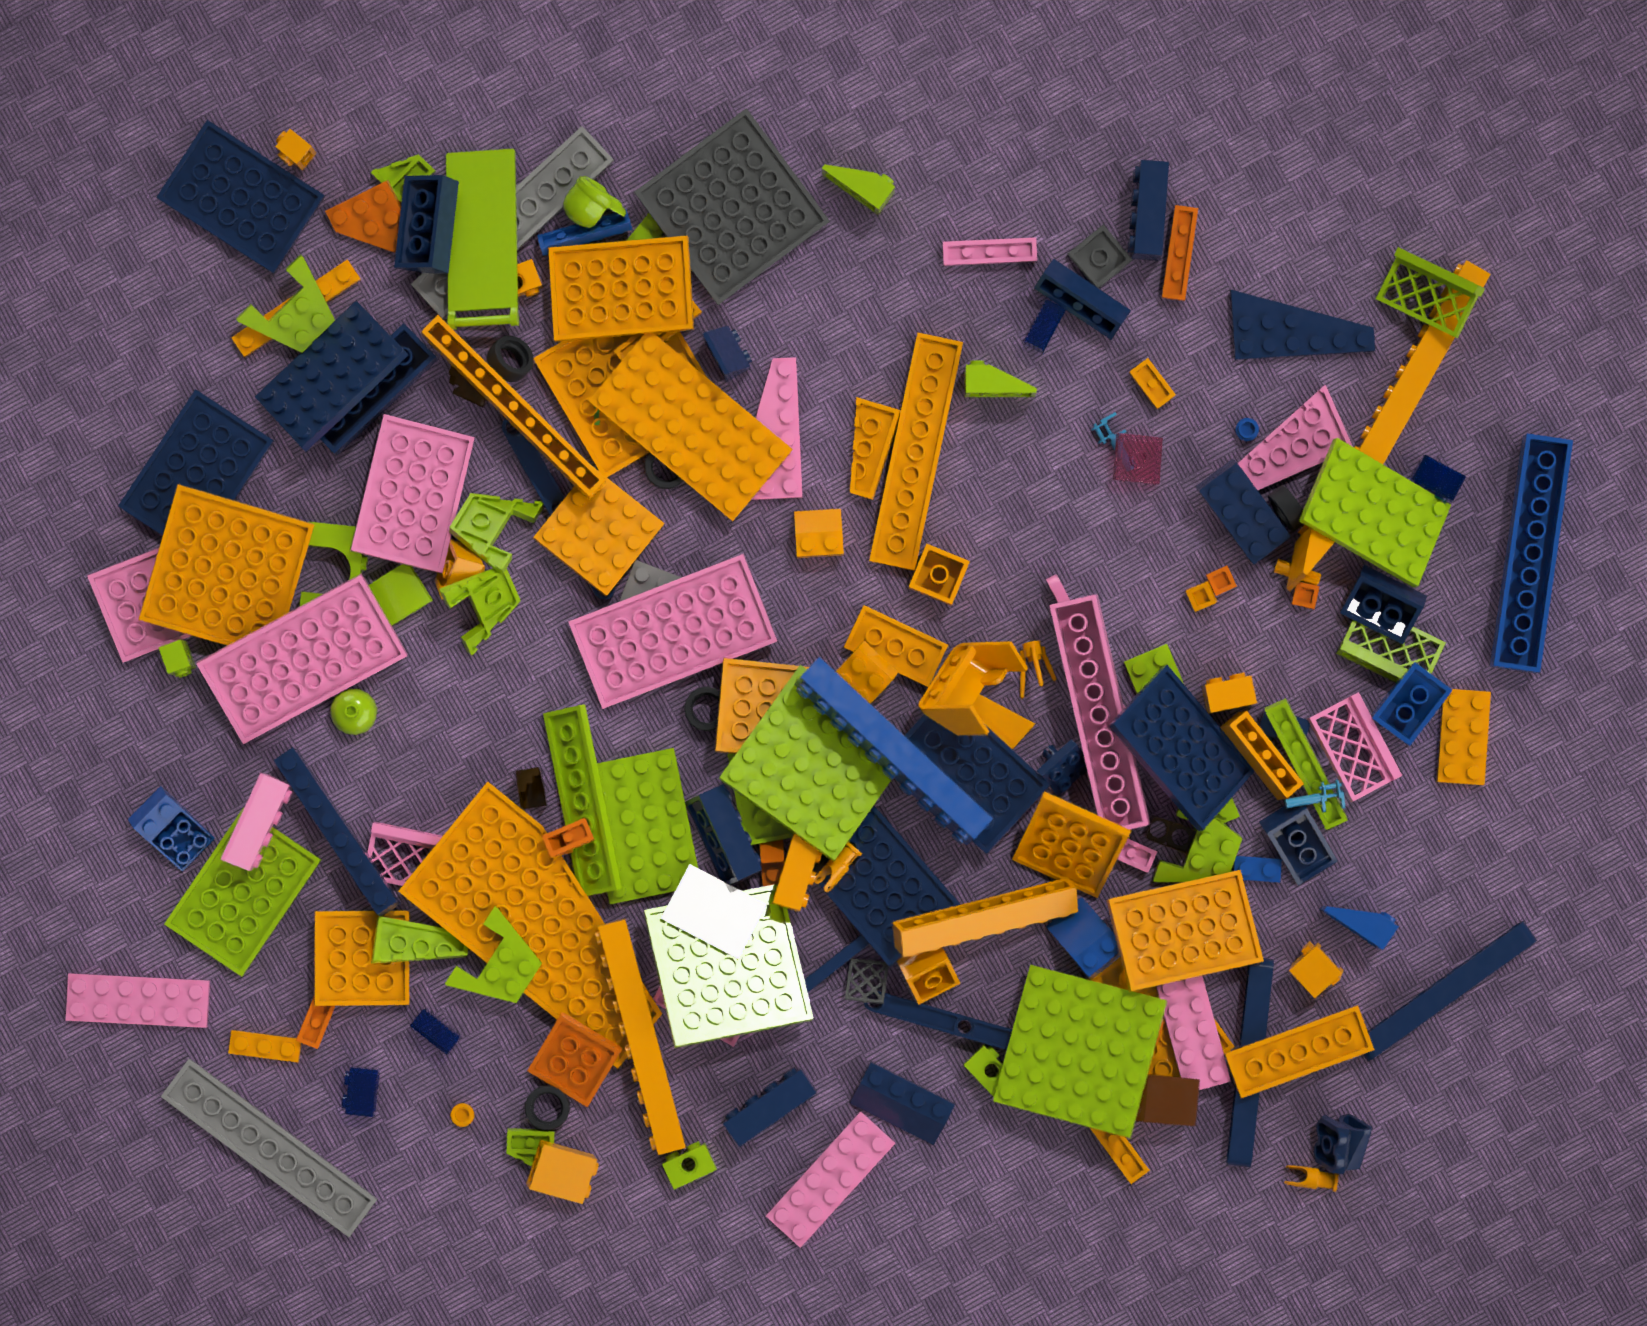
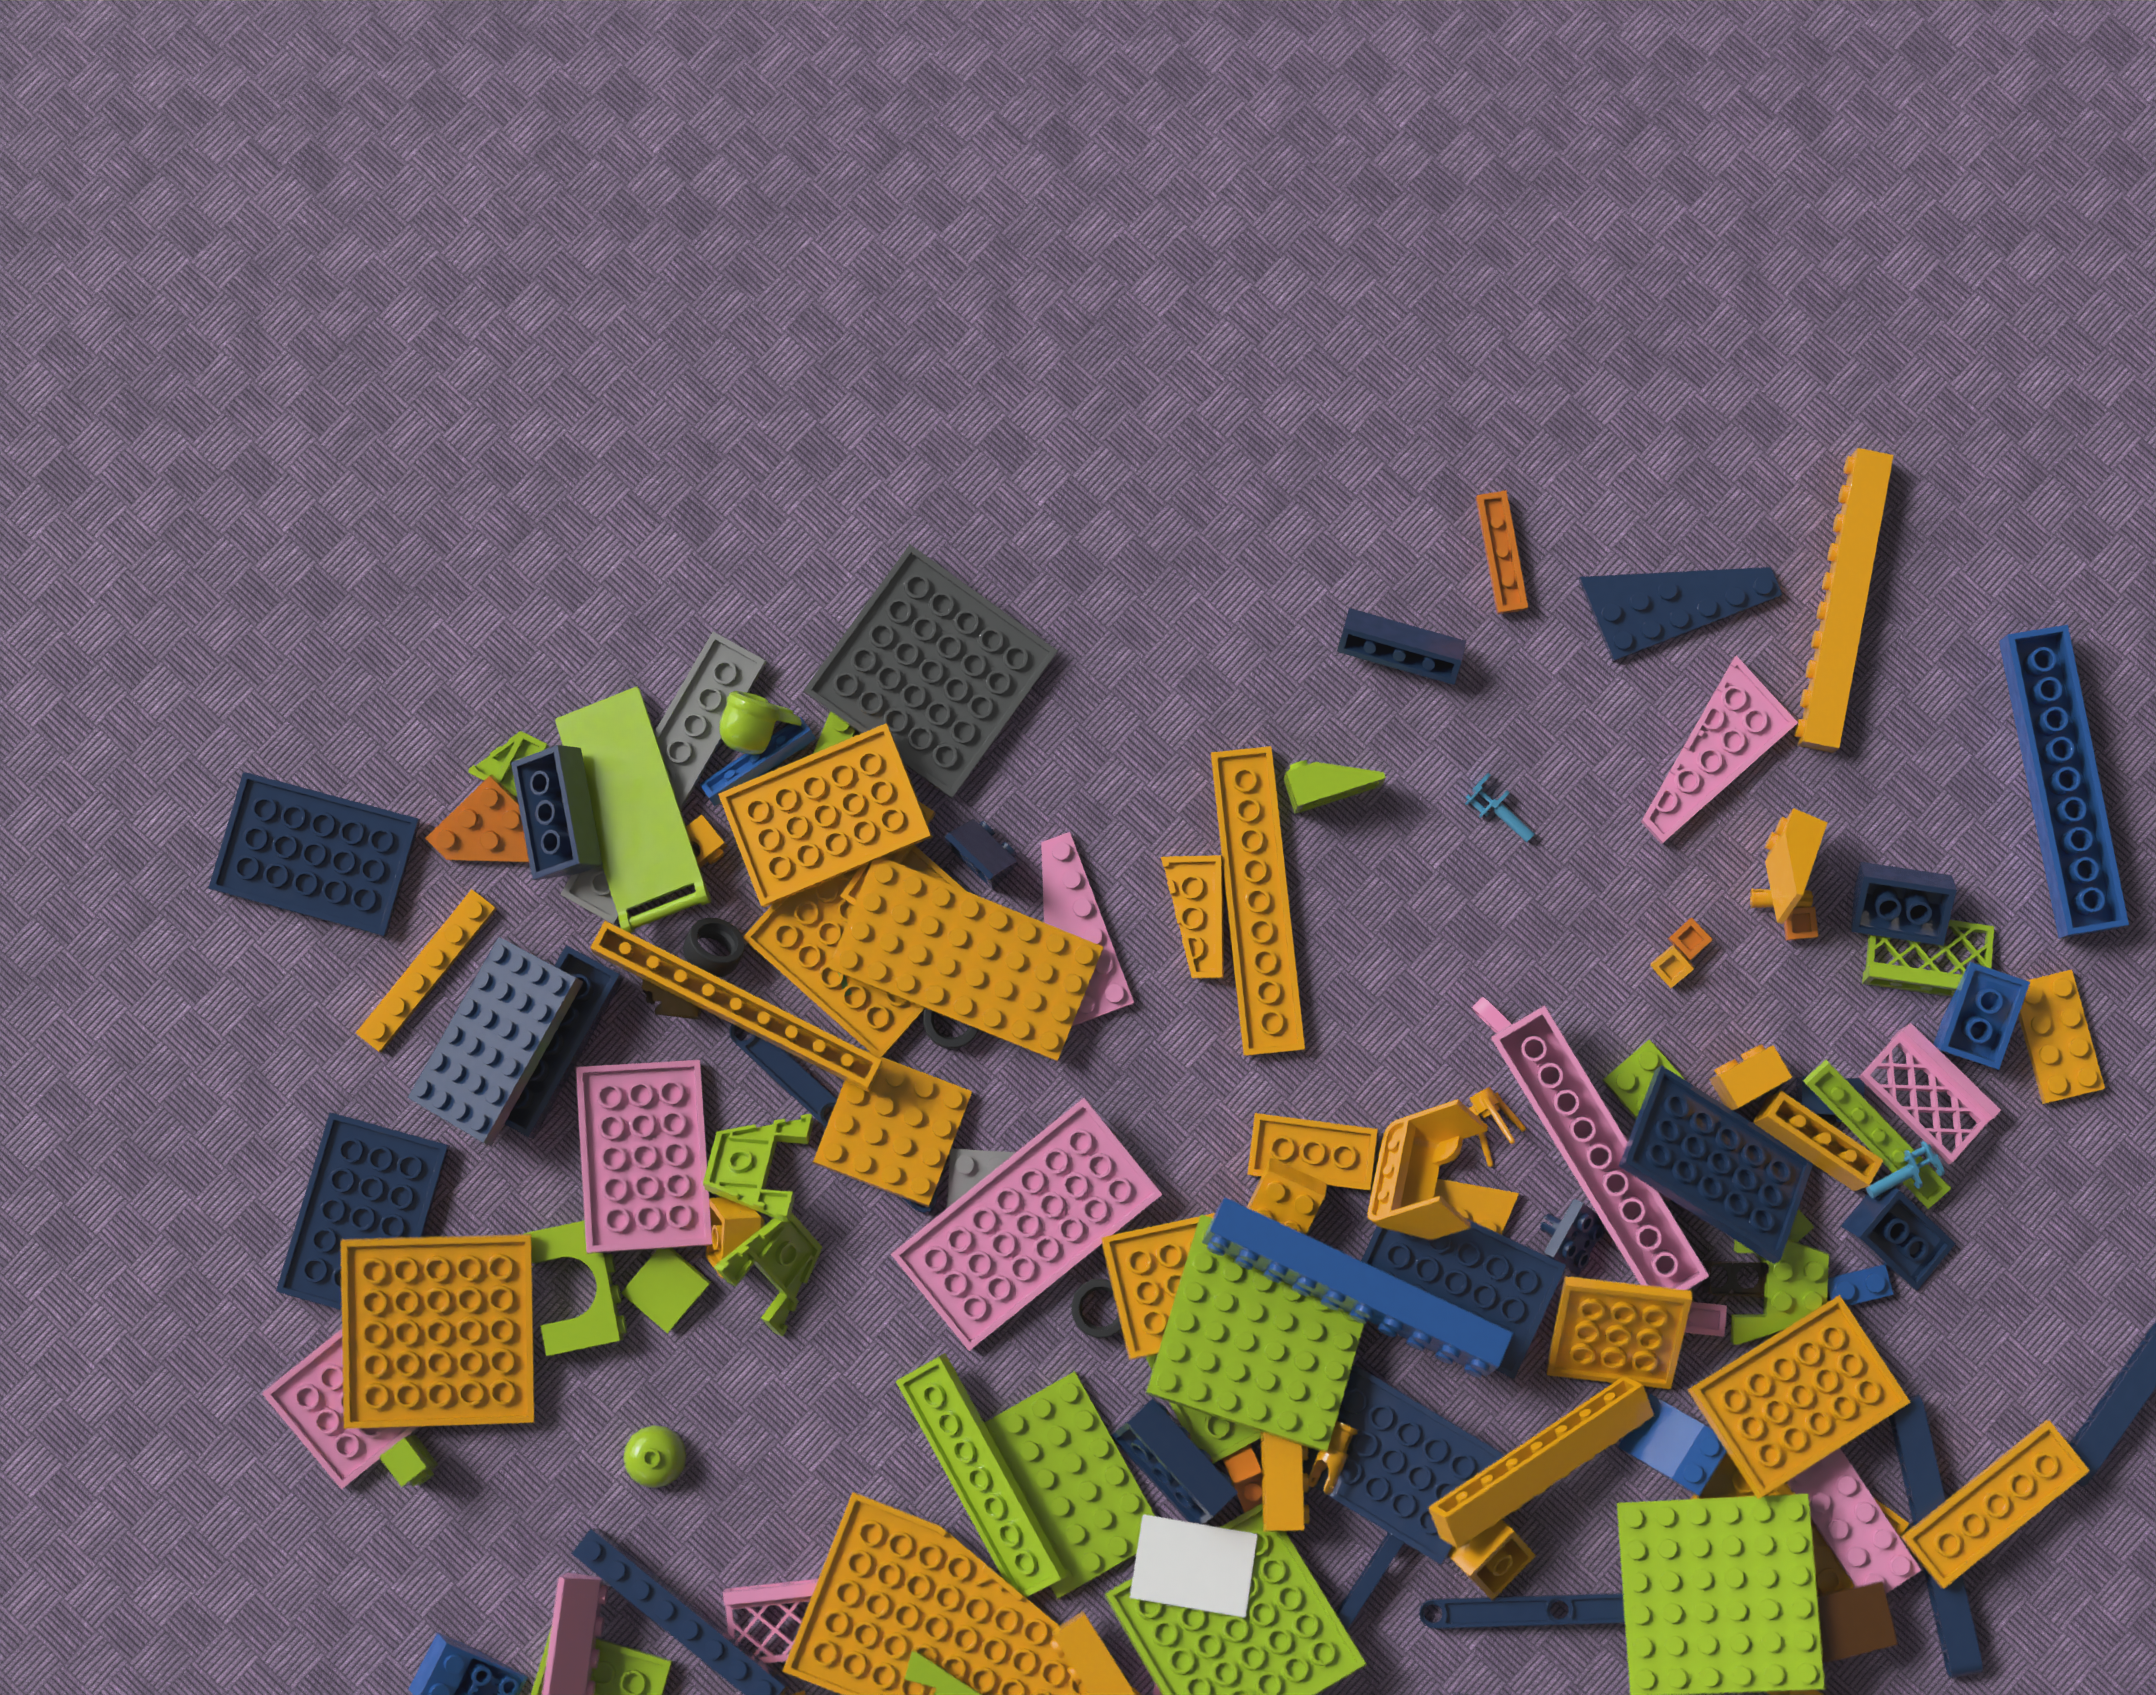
camera: 15 degrees left, 5 degrees down
bright pink plate [196,573,408,744] -> none
lime wing [236,254,335,353] -> none
light orange brick [275,129,317,171] -> none
dark brown piece [515,767,548,809] -> none
orange slope [542,818,595,858] -> none
light orange slope [794,509,844,558] -> none
lime slope [822,164,895,215] -> none
dark grey window [845,958,889,1004] -> none
light orange brick [908,543,970,606] -> none
bright pink plate [943,237,1037,266] -> none
lime brick [963,1045,1003,1097] -> none
clear blue brick [1023,300,1066,353] -> none
dark grey tile [1067,224,1133,288] -> none
clear pink tile [1113,433,1163,485] -> none
dark blue brick [1127,160,1169,261] -> none
light orange plate [1129,358,1176,409] -> none
dark blue brick [1195,459,1291,565] -> none
blue plate [1235,418,1259,441] -> none
black tyre [1268,485,1303,531] -> none
light orange piece [1284,1165,1339,1192] -> none
light orange plate [1289,941,1344,998] -> none
lime plate [1299,438,1451,588] -> none
dark blue piece [1313,1114,1372,1174] -> none
blue slope [1319,906,1399,950] -> none
lime fence [1376,247,1485,338] -> none
clear blue brick [1410,455,1466,504] -> none

